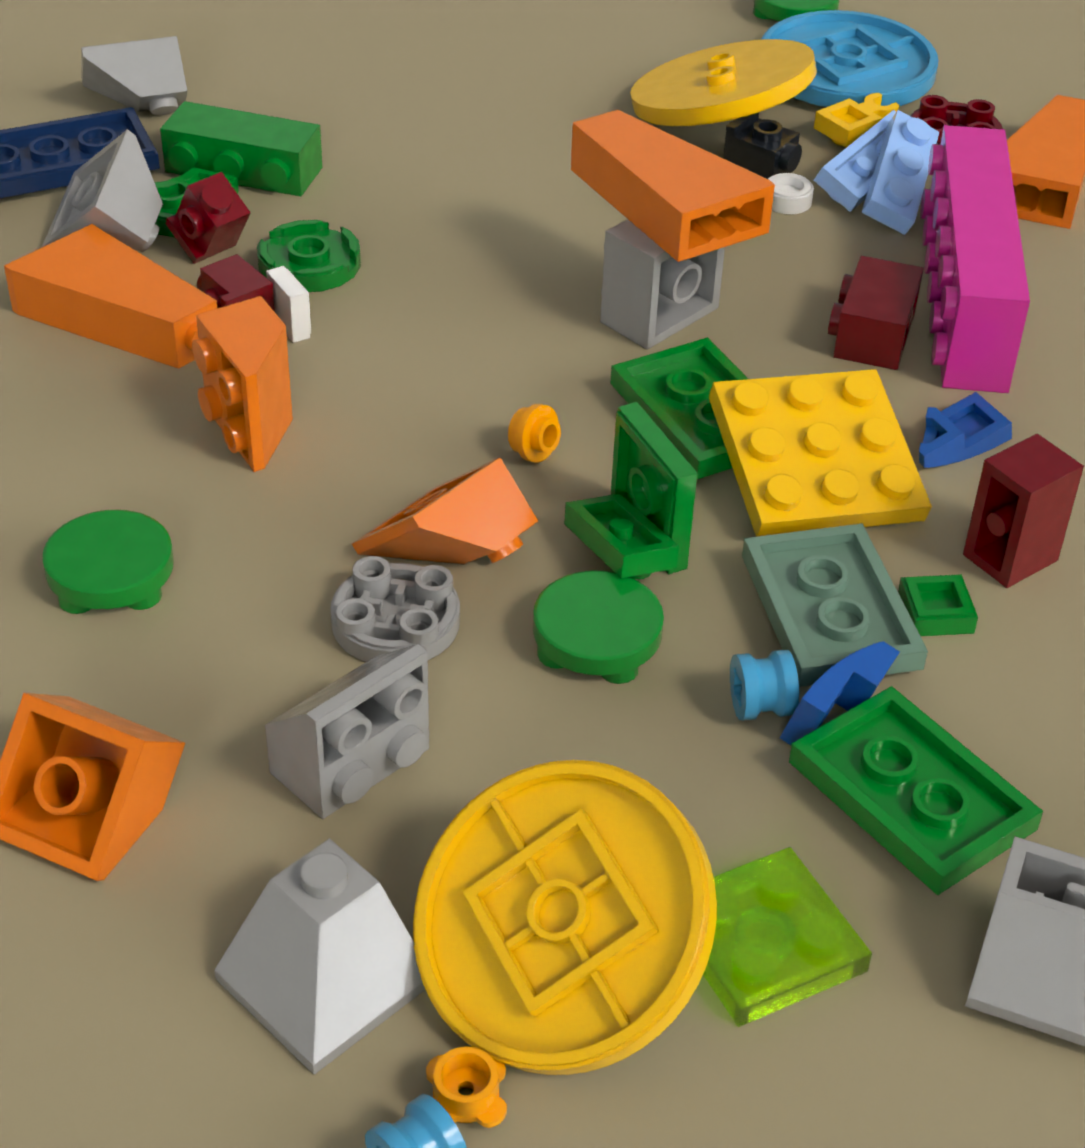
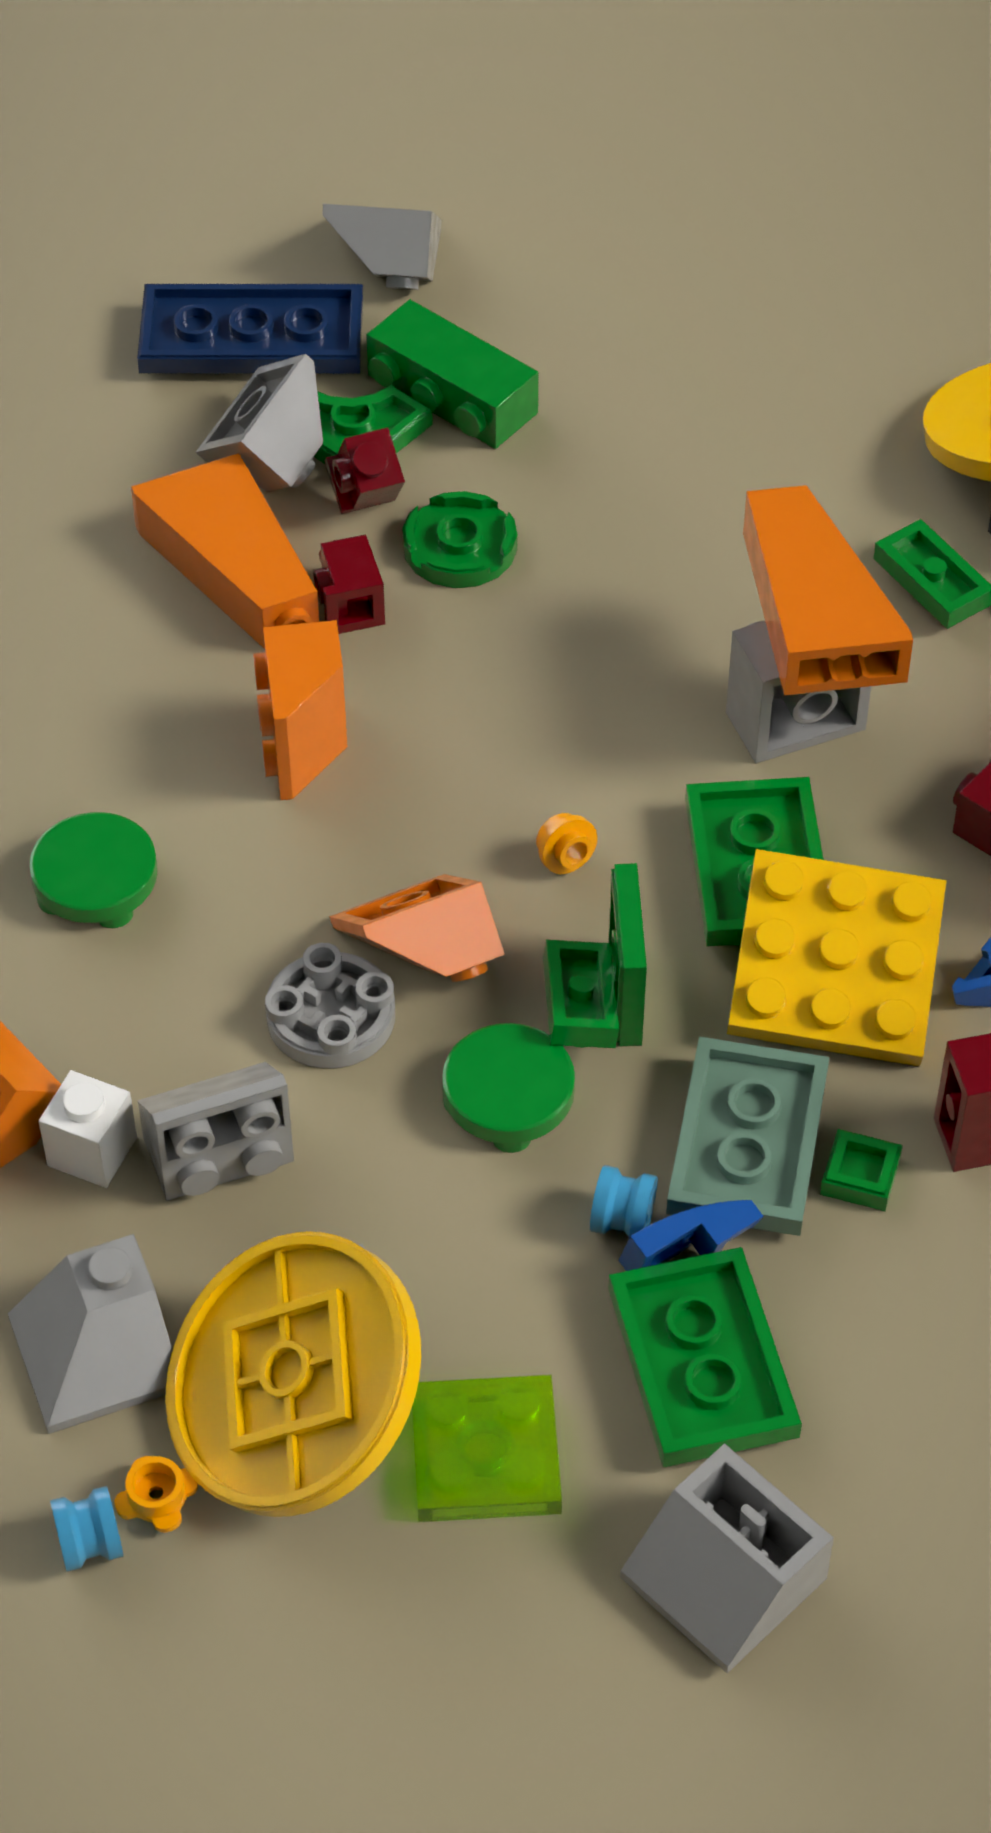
camera: 25 degrees right, 10 degrees up
white tile [266,266,311,343] -> none
none -> white brick [39,1070,137,1188]

